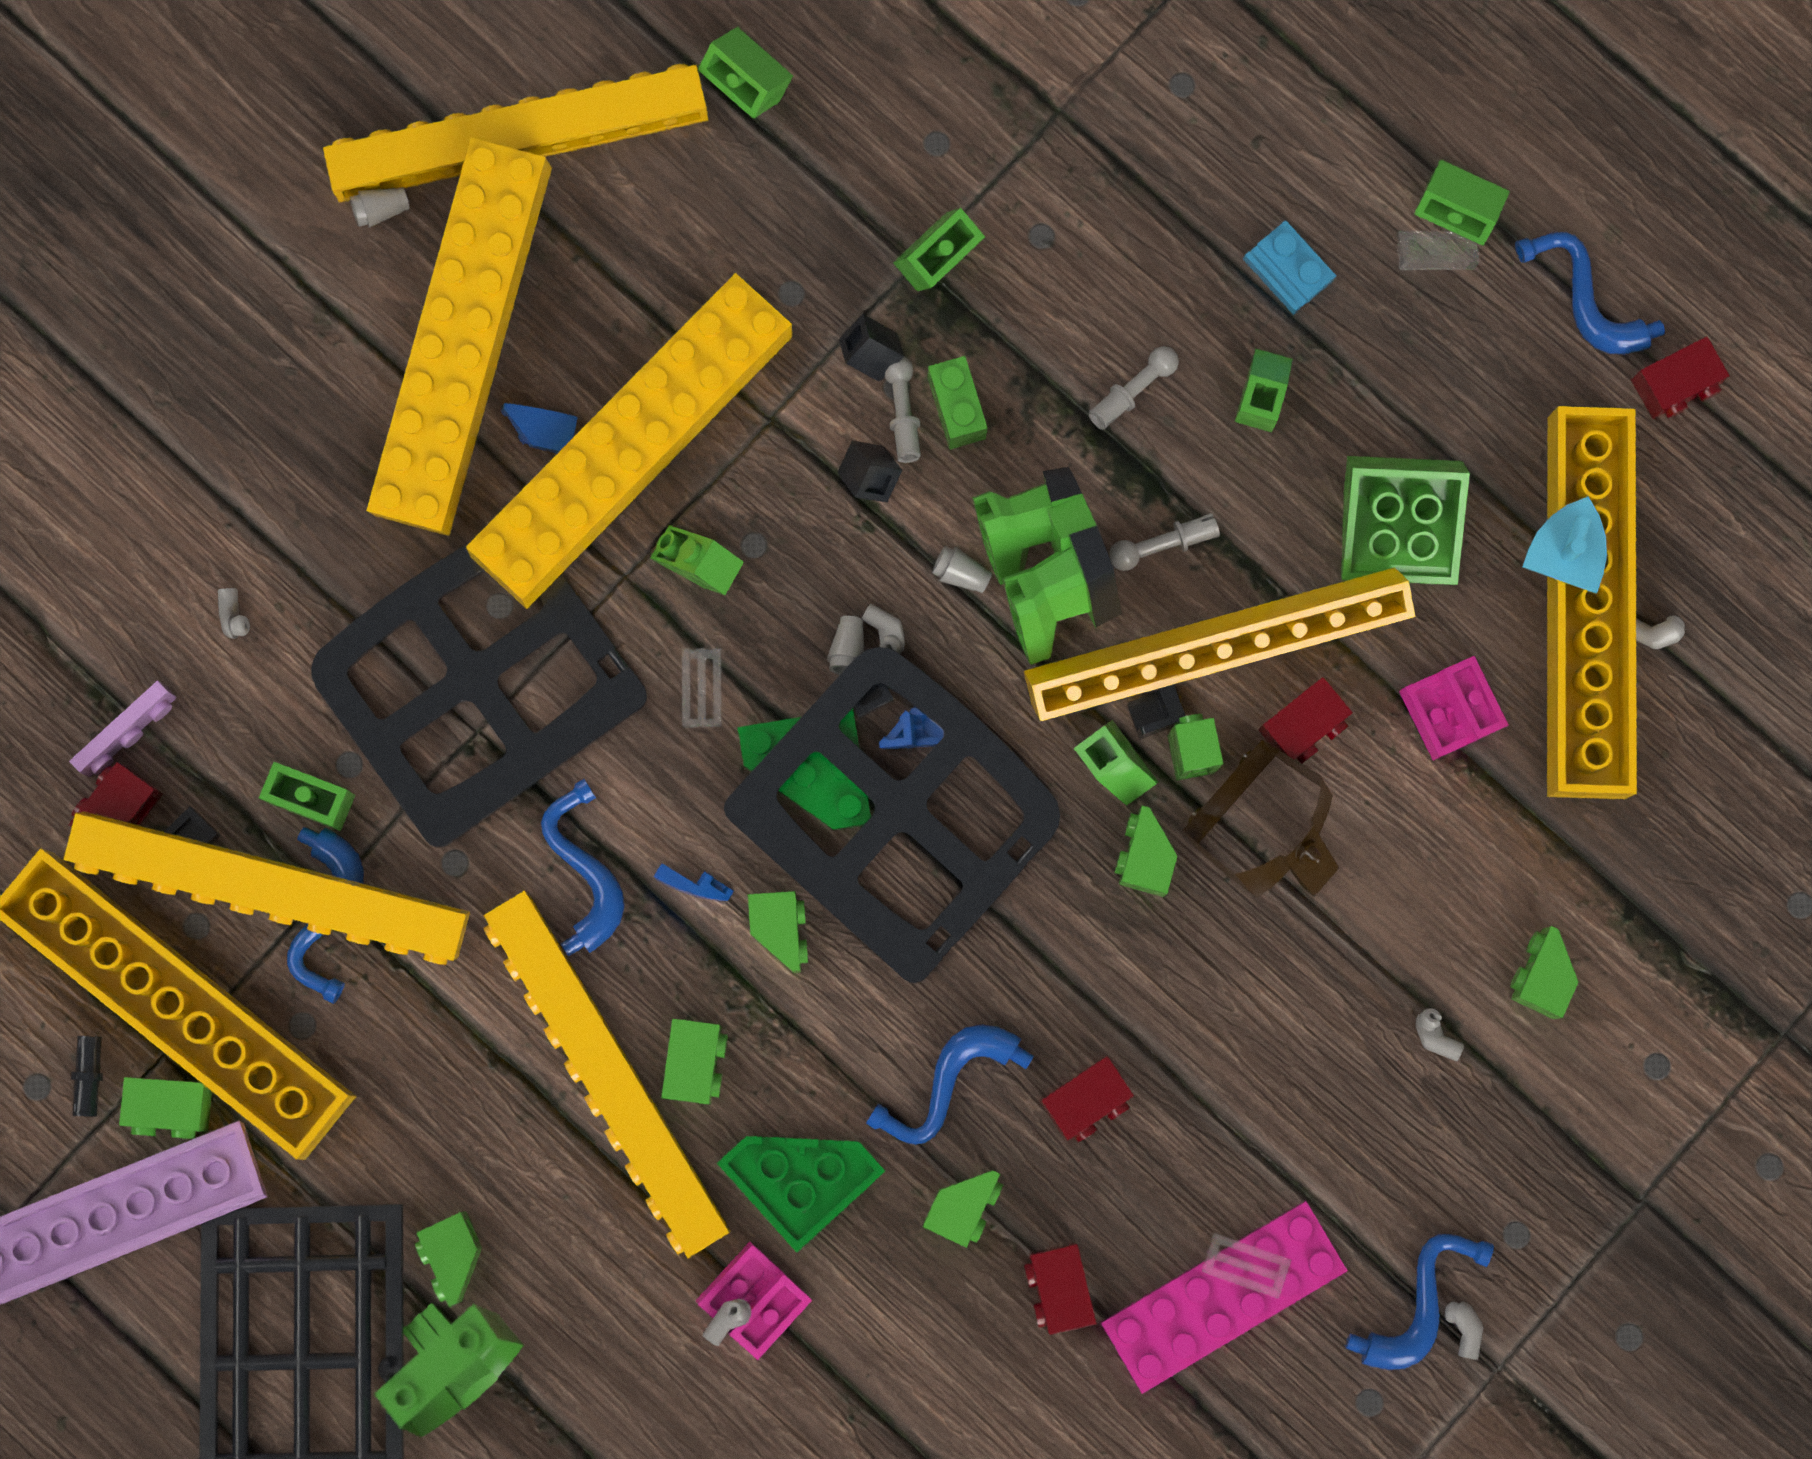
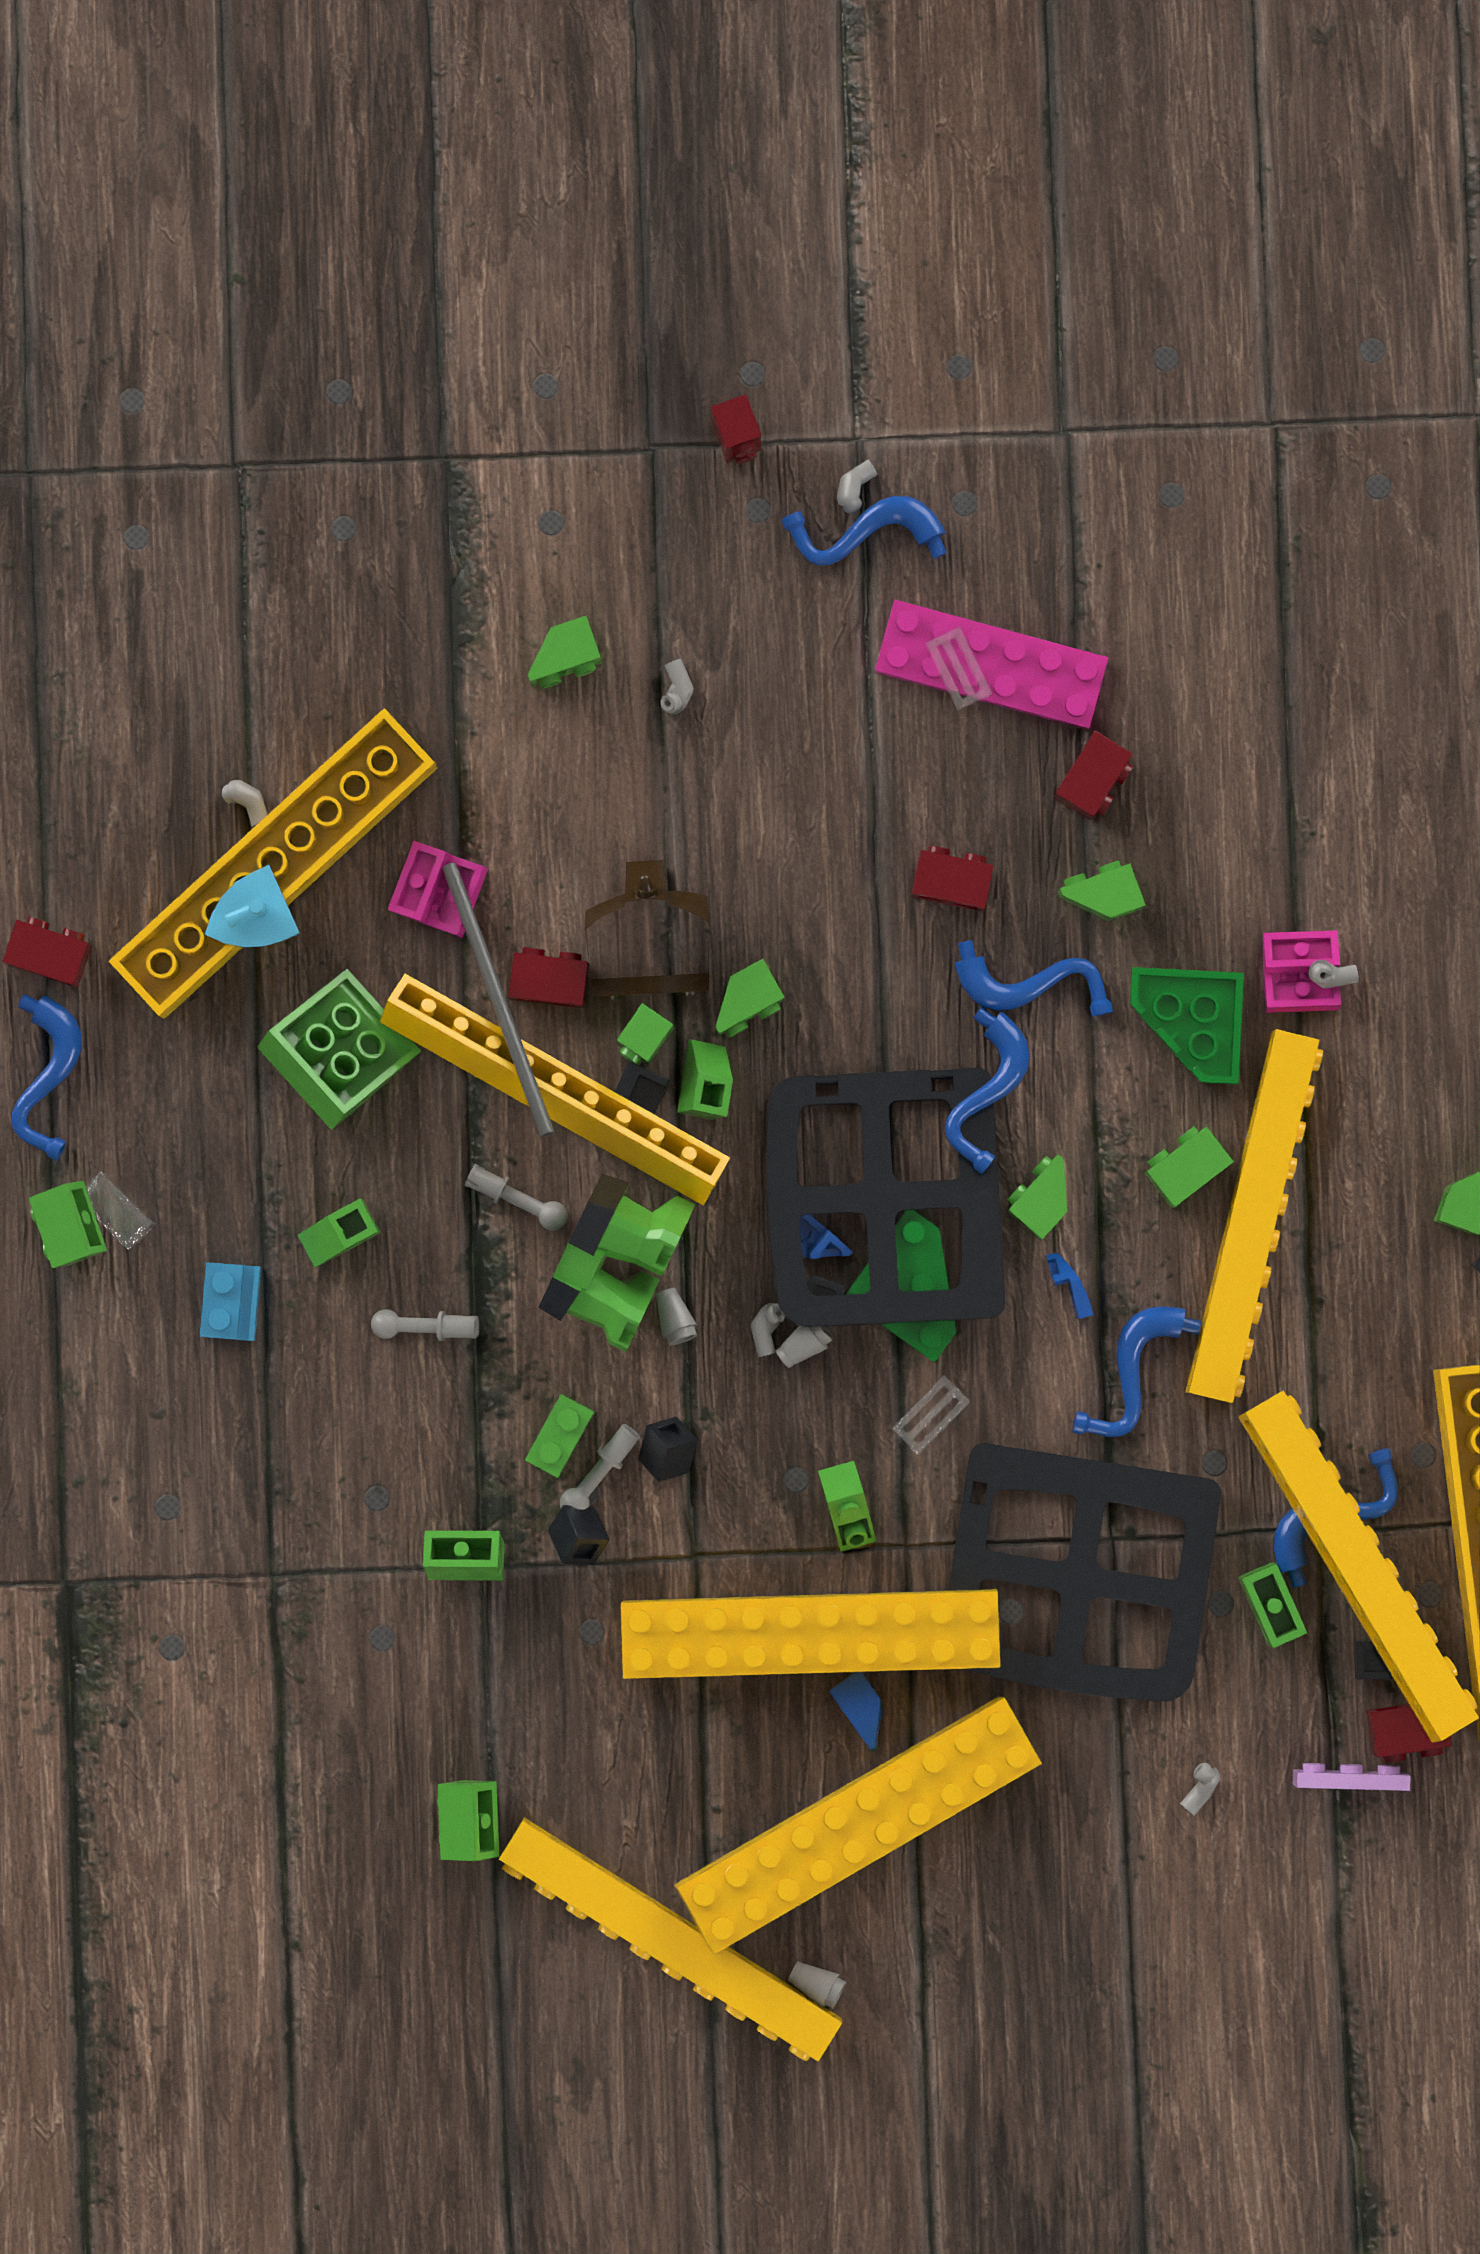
camera: 135 degrees left, 5 degrees up
none -> dark grey piece [442,863,555,1138]
none -> dark red brick [711,394,761,464]
none -> blue animal [945,1006,1030,1174]

